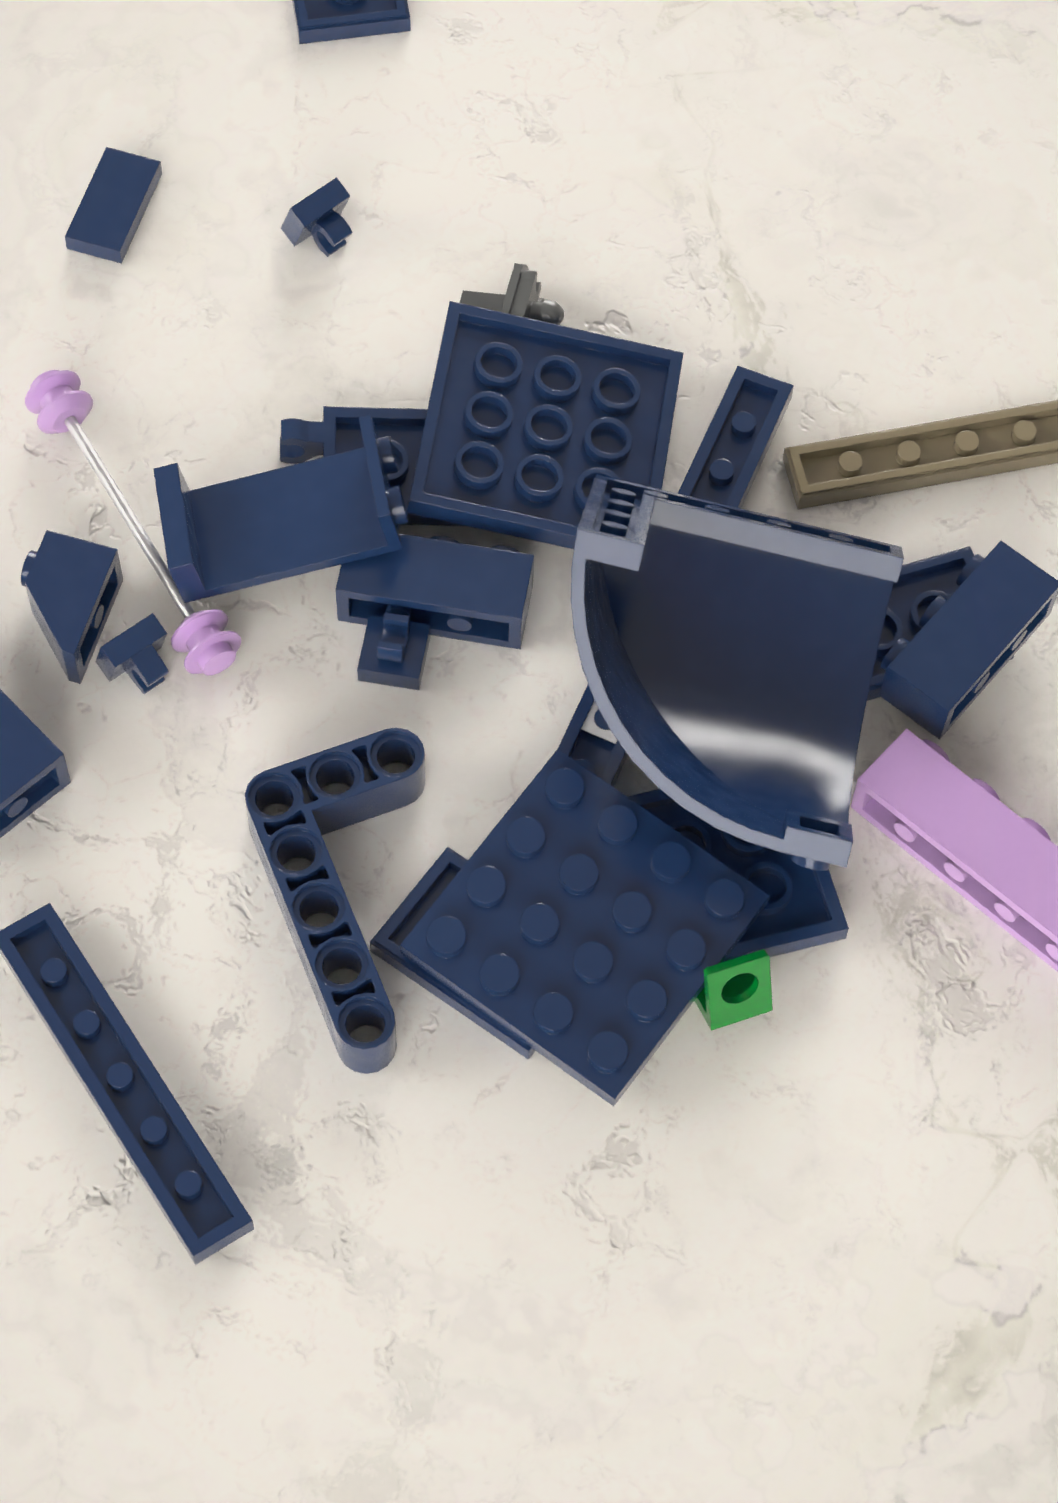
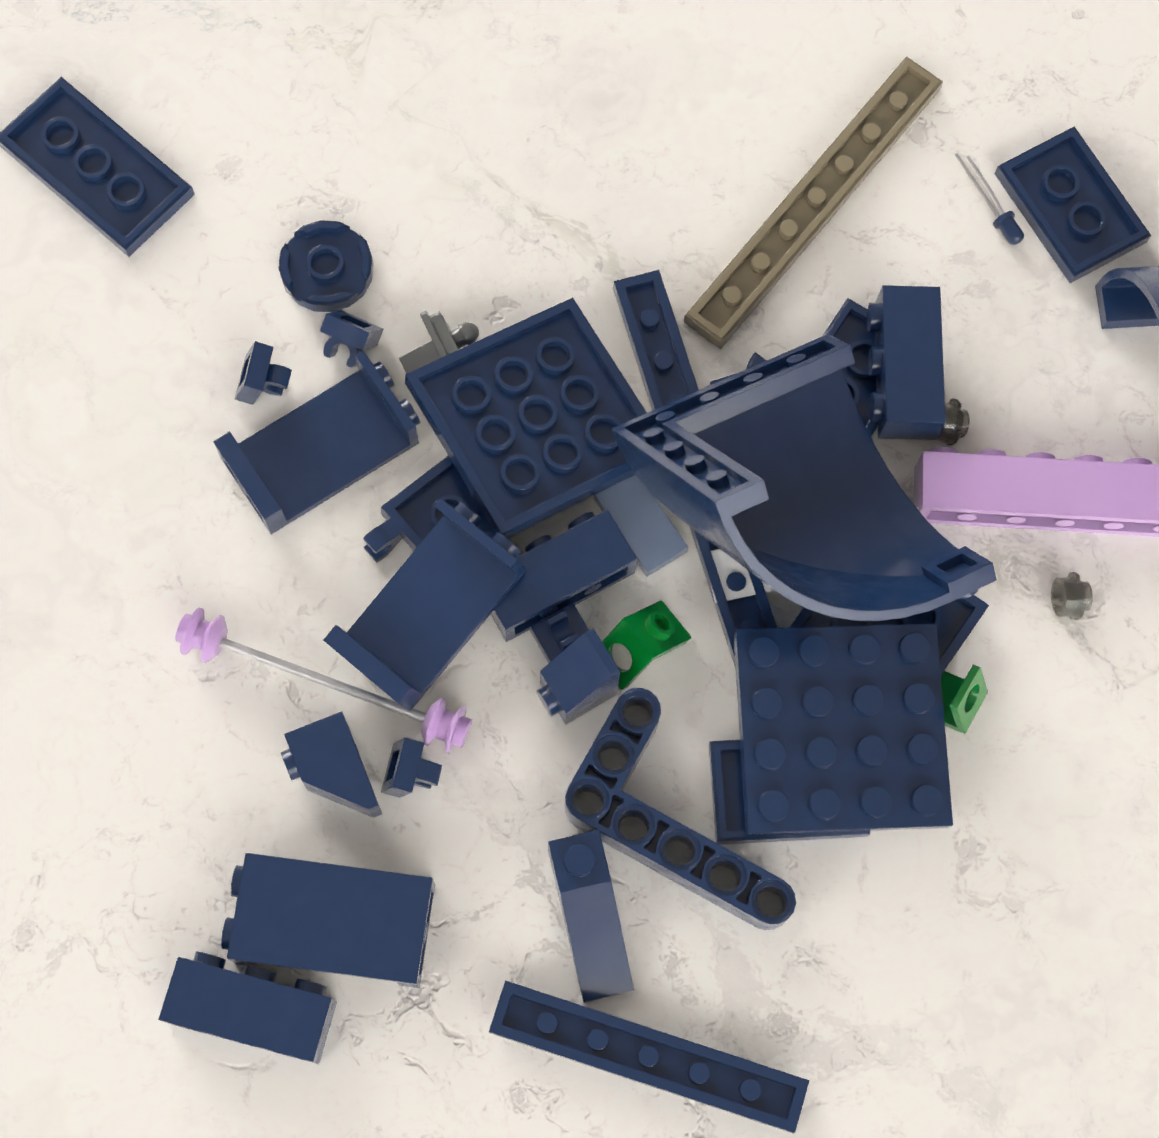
camera: 40 degrees left, 10 degrees up
dark blue tile [65,147,162,264] -> none
none -> dark blue panel [213,350,421,535]
none -> dark blue tile [278,220,374,312]
none -> dark blue tile [320,310,384,368]
none -> dark blue slope [536,628,620,725]
none -> dark blue slope [548,830,634,1003]
none -> sand blue tile [593,475,688,577]
none -> green bracket [602,600,691,690]
none -> clear smoke plate [936,398,970,446]
none -> clear smoke plate [1051,572,1093,620]

